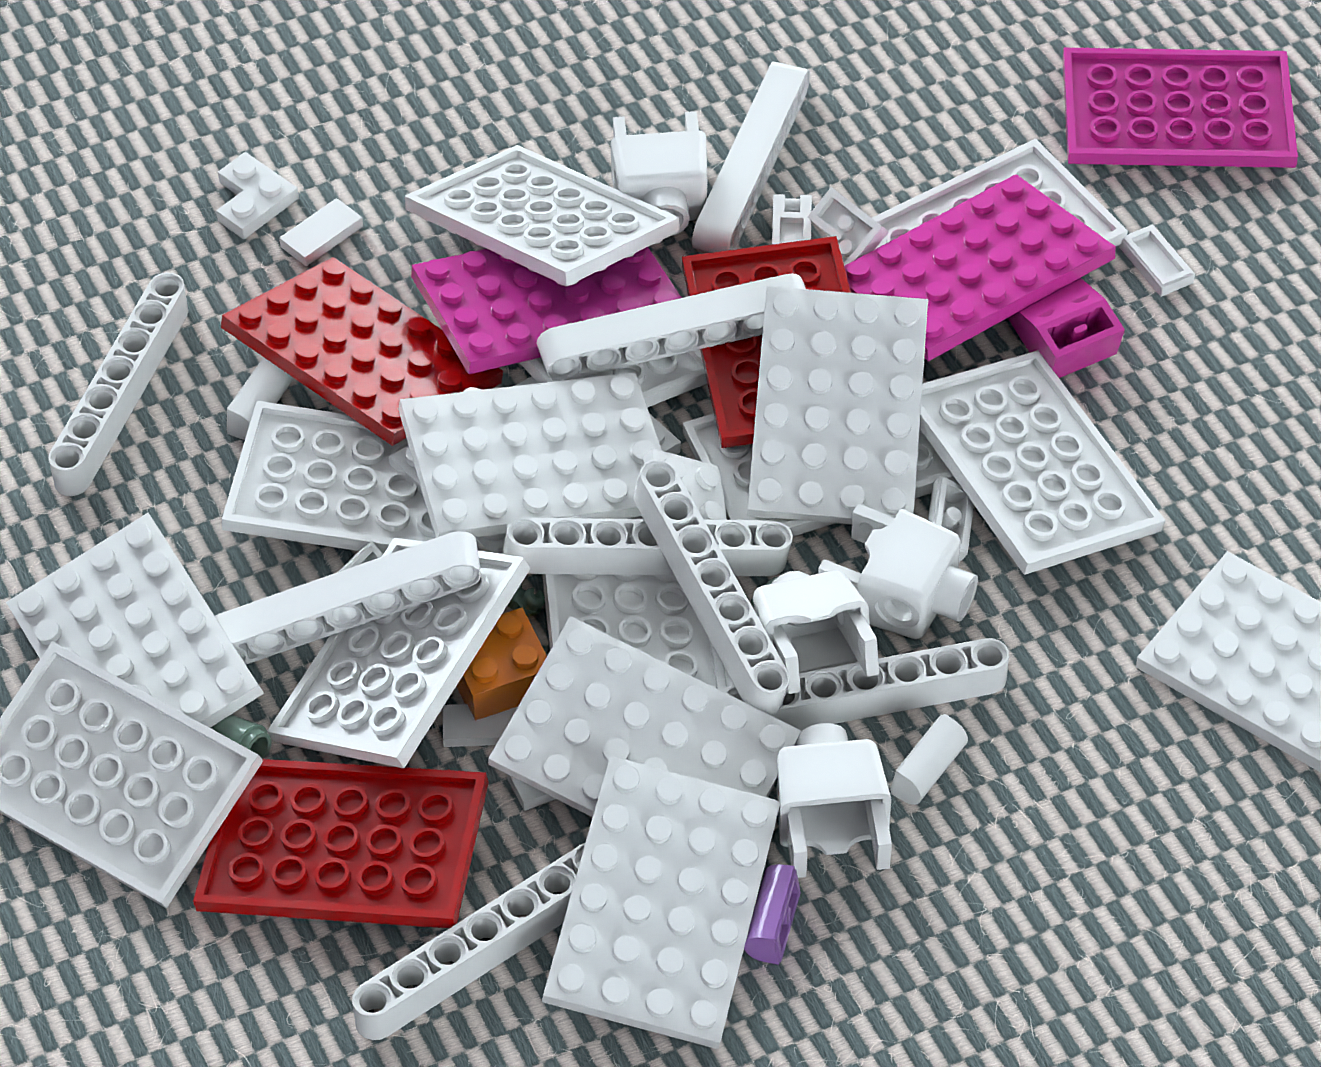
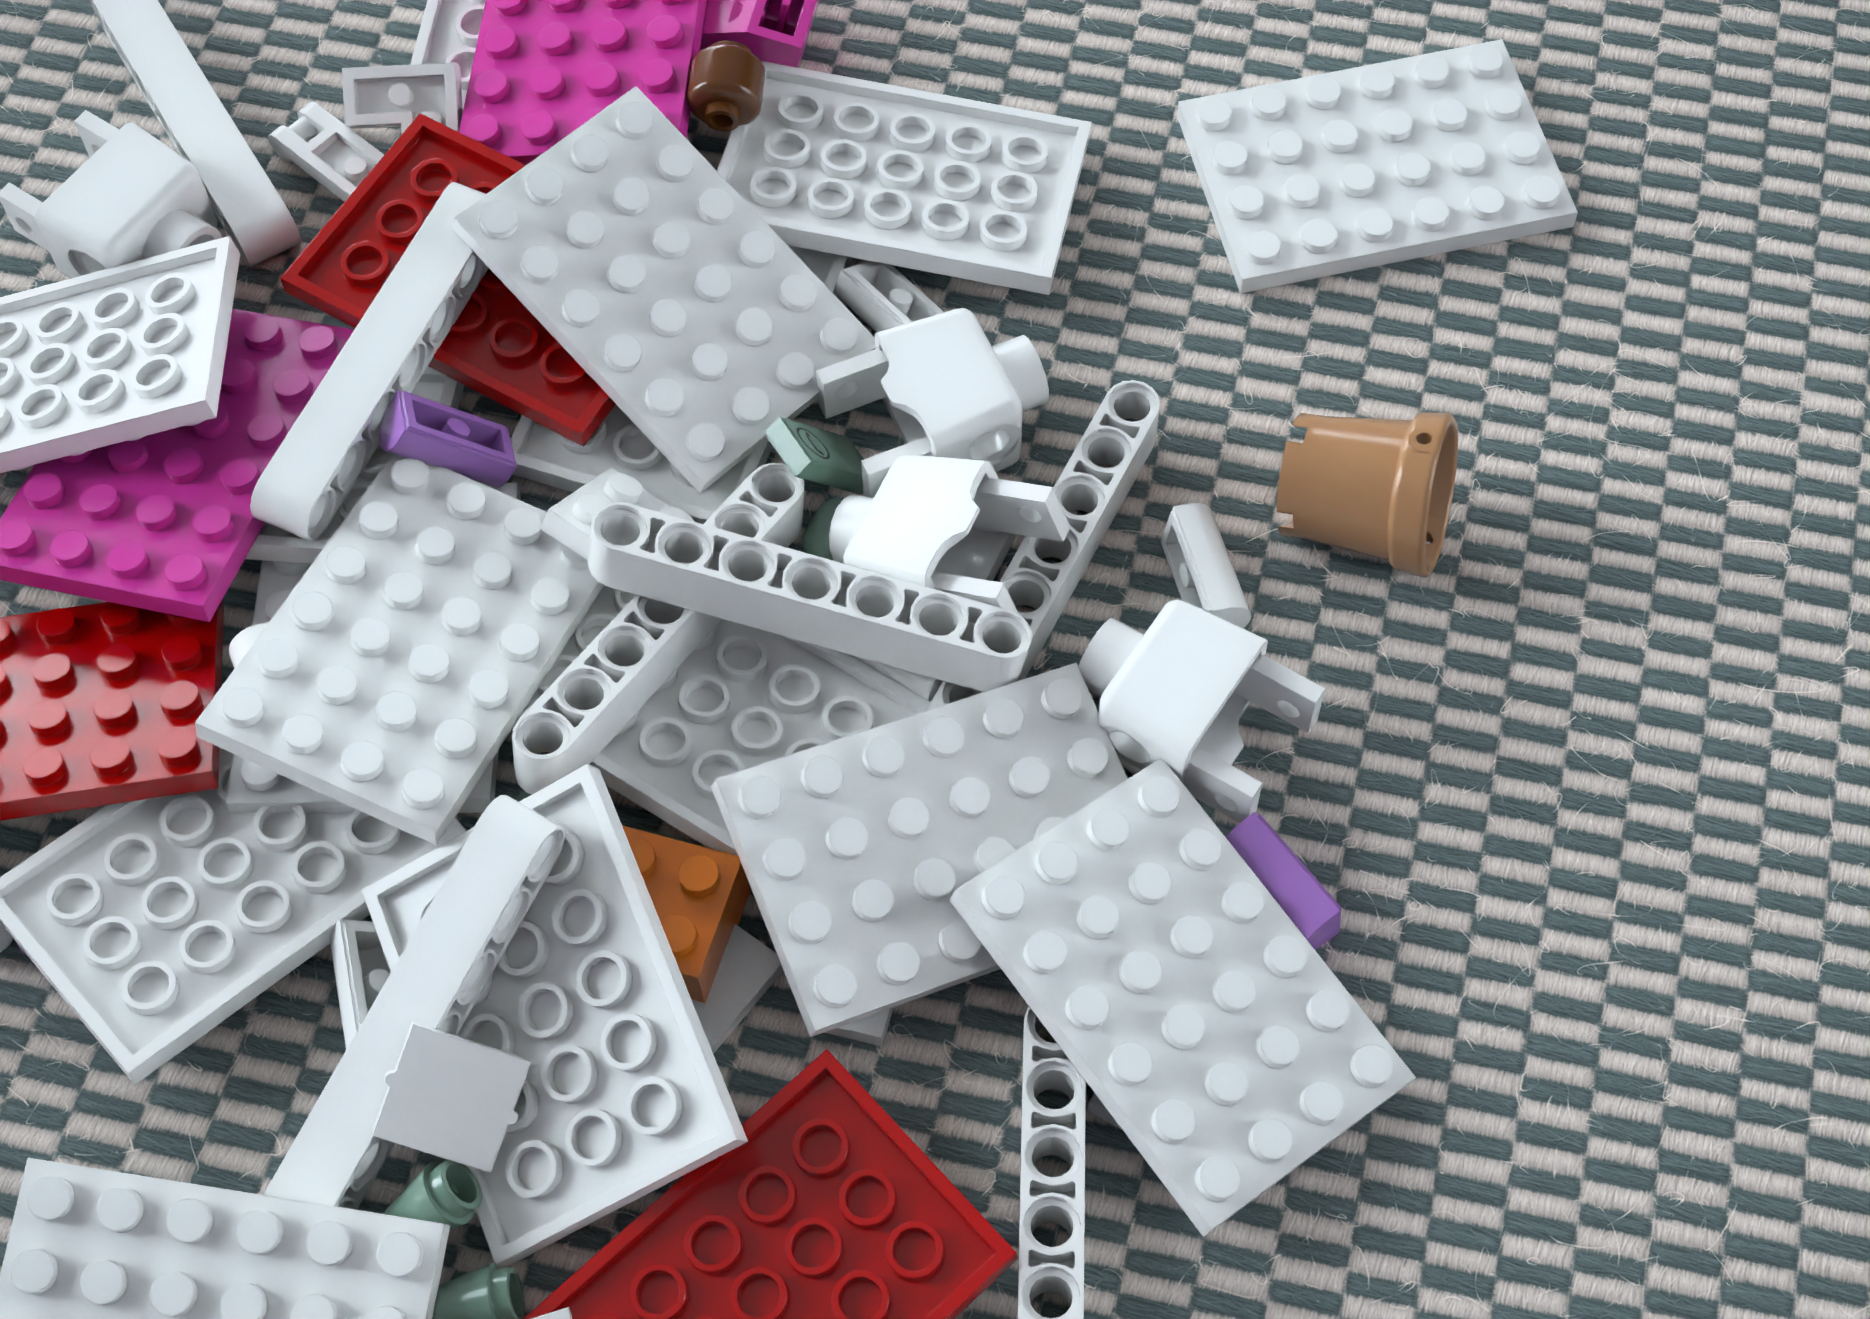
camera: 50 degrees left, 10 degrees up
none -> white piece [371,1022,531,1173]
none -> medium lavender brick [379,390,517,488]
none -> sand green cone [383,1159,482,1231]
none -> reddish brown head [687,40,765,132]
none -> sand green tile [765,416,864,494]
none -> medium nougat piece [1277,412,1458,578]

